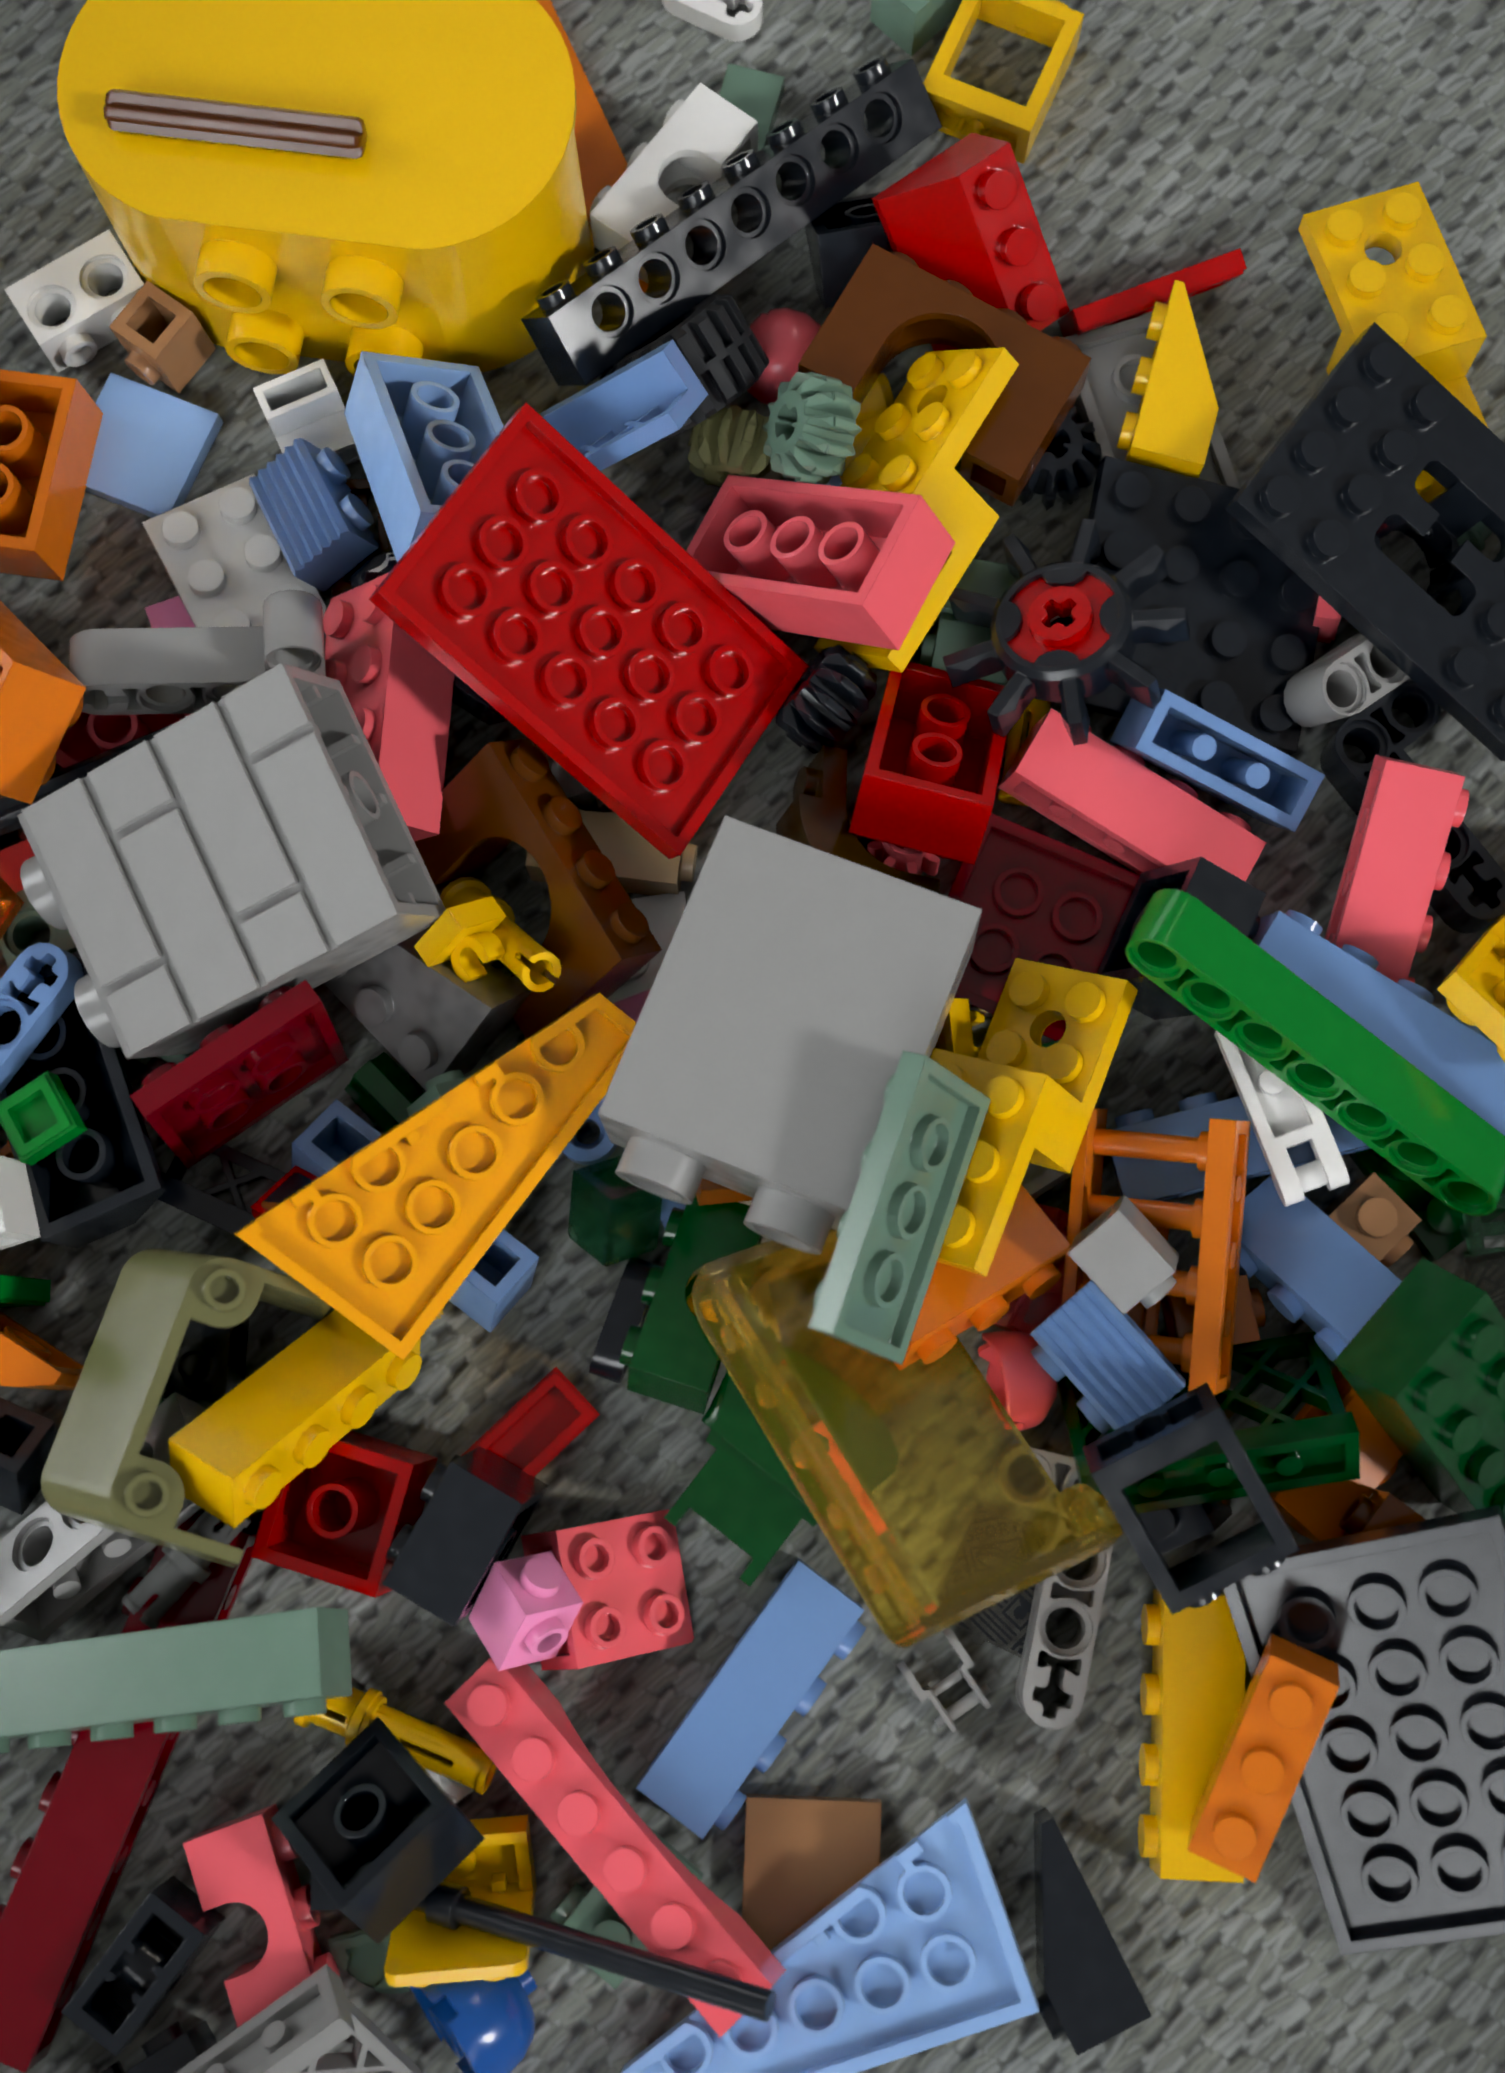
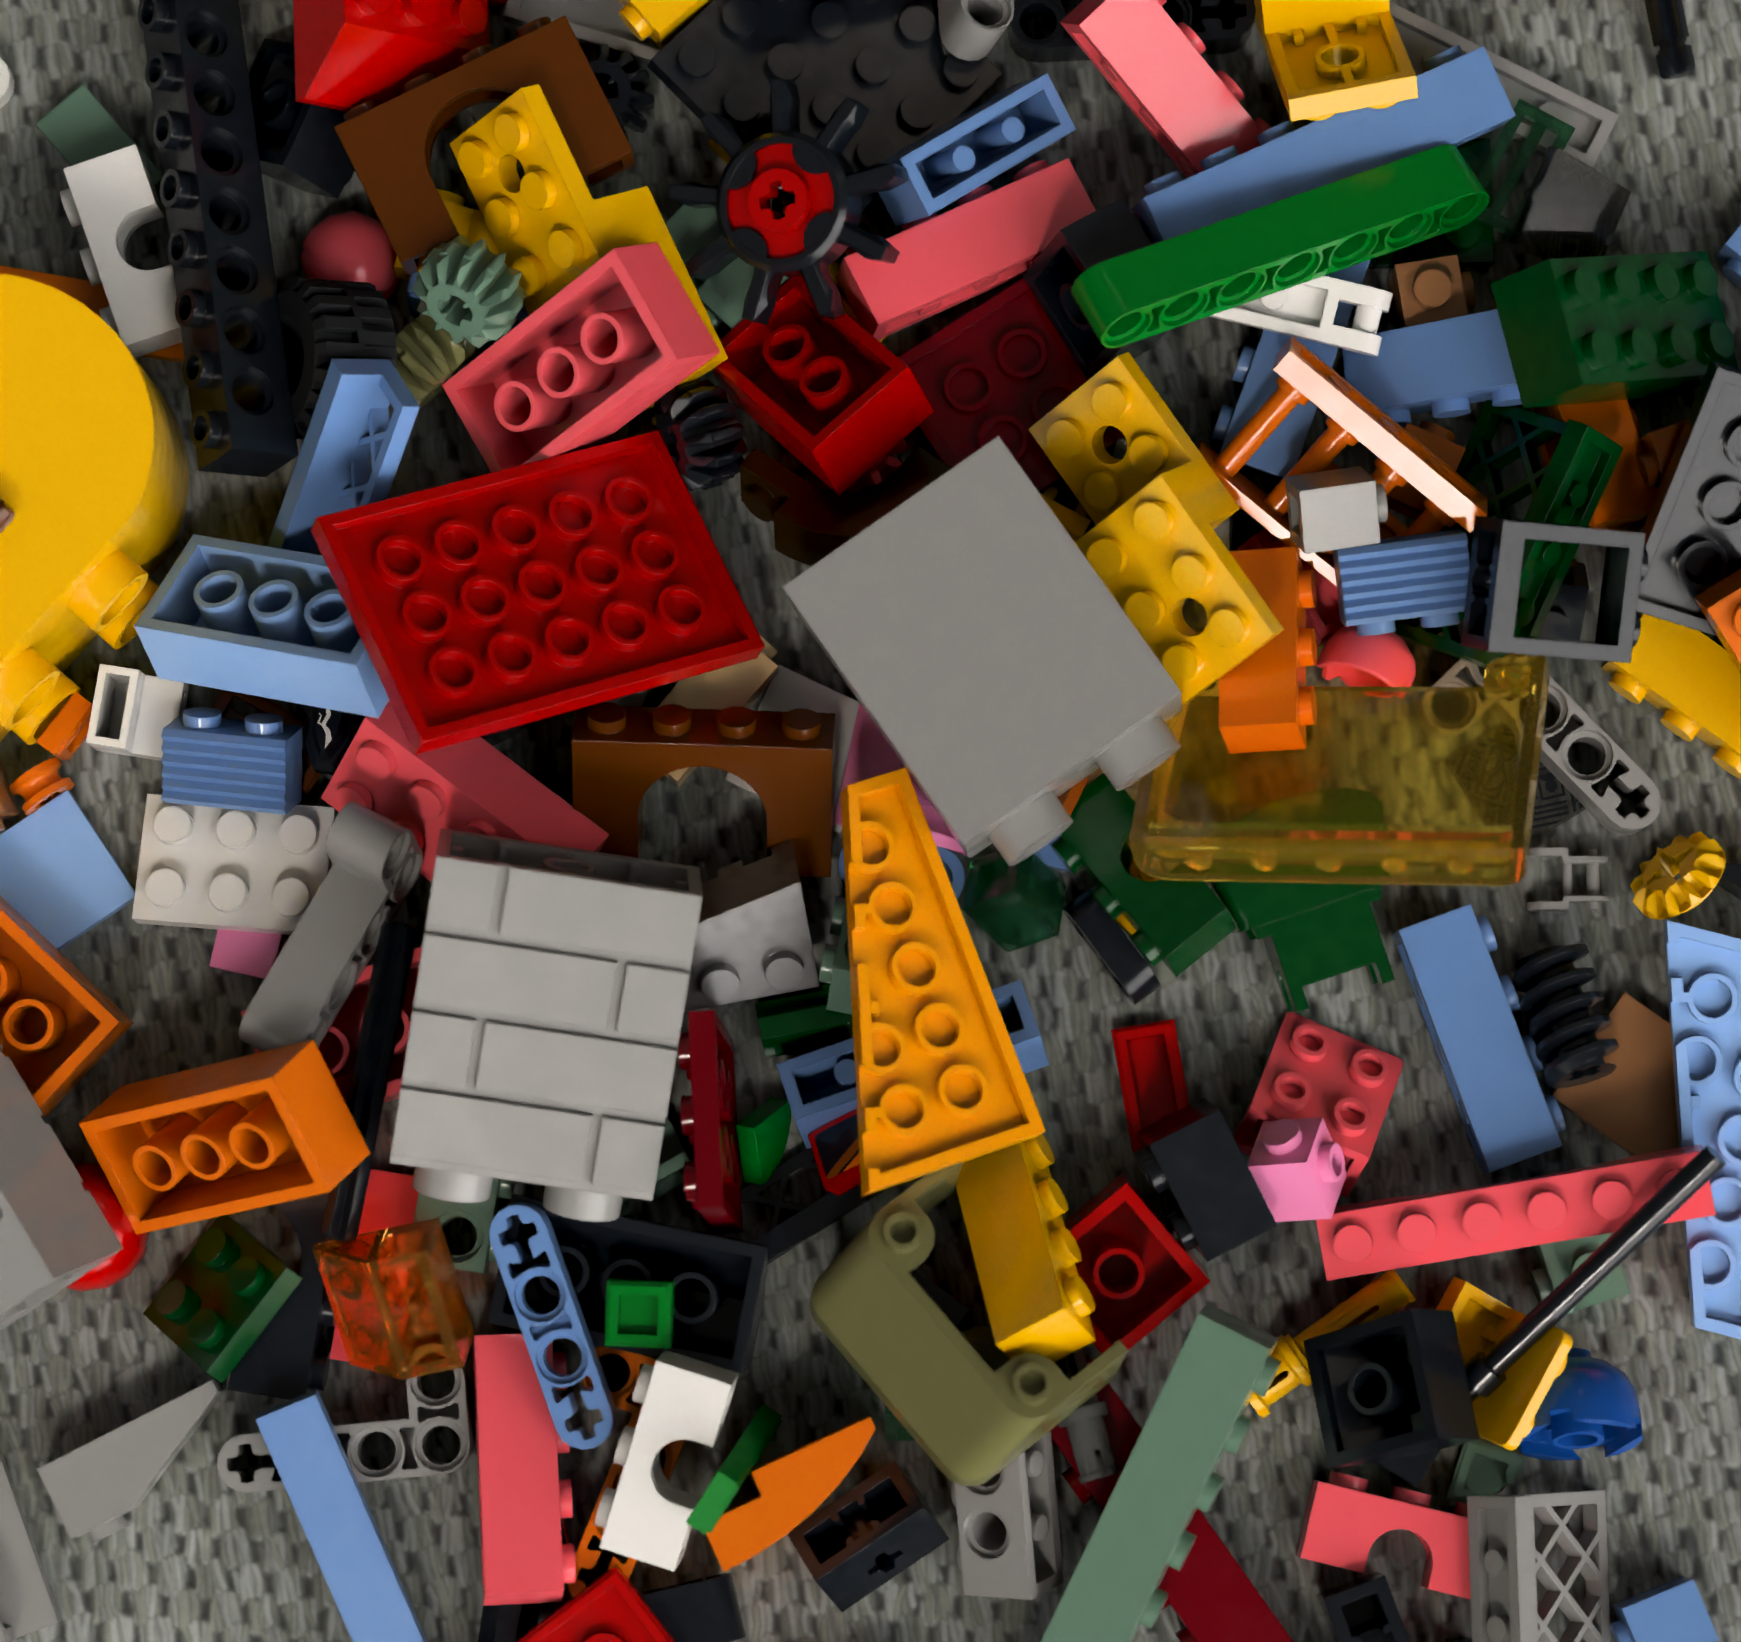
camera: 60 degrees left, 5 degrees up
yellow tile [414,896,506,983] -> none
yellow pin [440,877,561,992] -> none
sand green plate [808,1051,991,1365] -> none
none -> orange bush [9,757,75,816]
none -> orange tile [36,692,92,762]
none -> green tile [735,1097,791,1185]
none -> black piece [1513,944,1620,1088]
none -> yellow gear [1630,831,1726,920]

